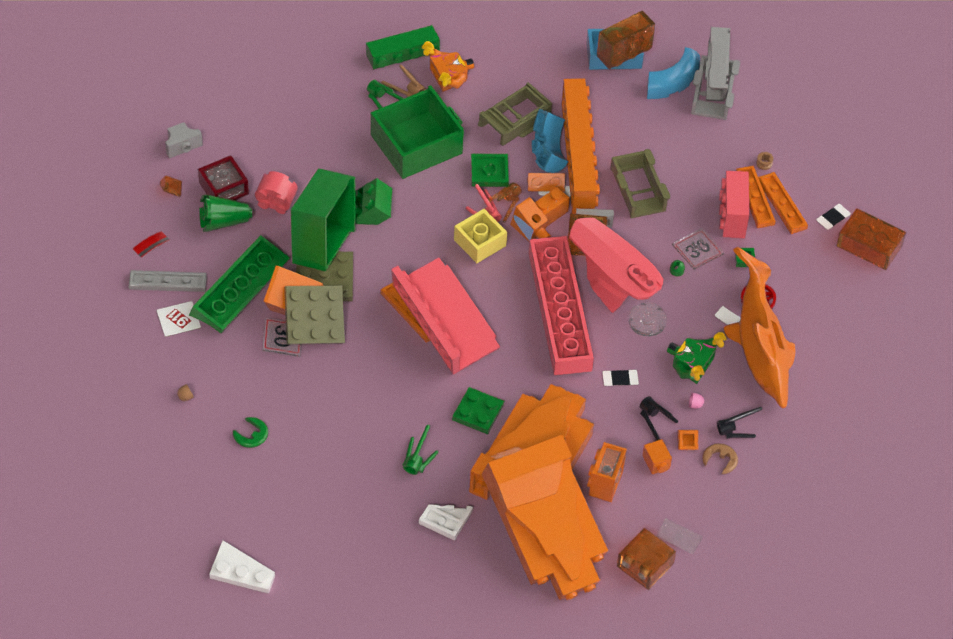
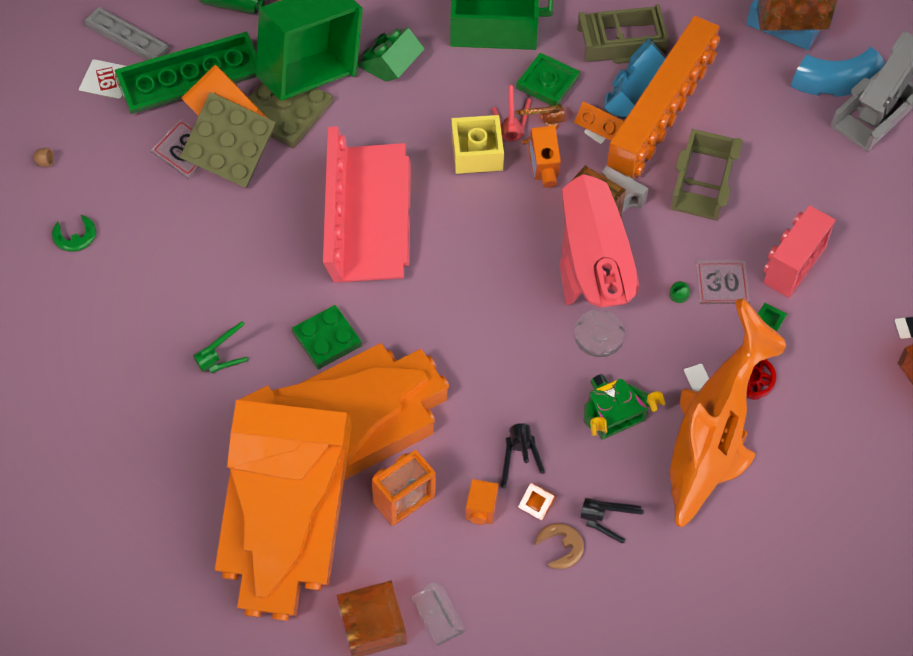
camera: 35 degrees right, 5 degrees up
white wing [419,505,473,541] -> none
coral brick [529,236,594,375] -> none
orange brick [534,187,570,227] -> none
sticker [602,370,639,386] -> none
bright pink hinge [689,392,704,409] -> none
orange tile [736,165,776,228] -> none
medium nougat bush [756,152,774,170] -> none
orange tile [758,172,808,234] -> none

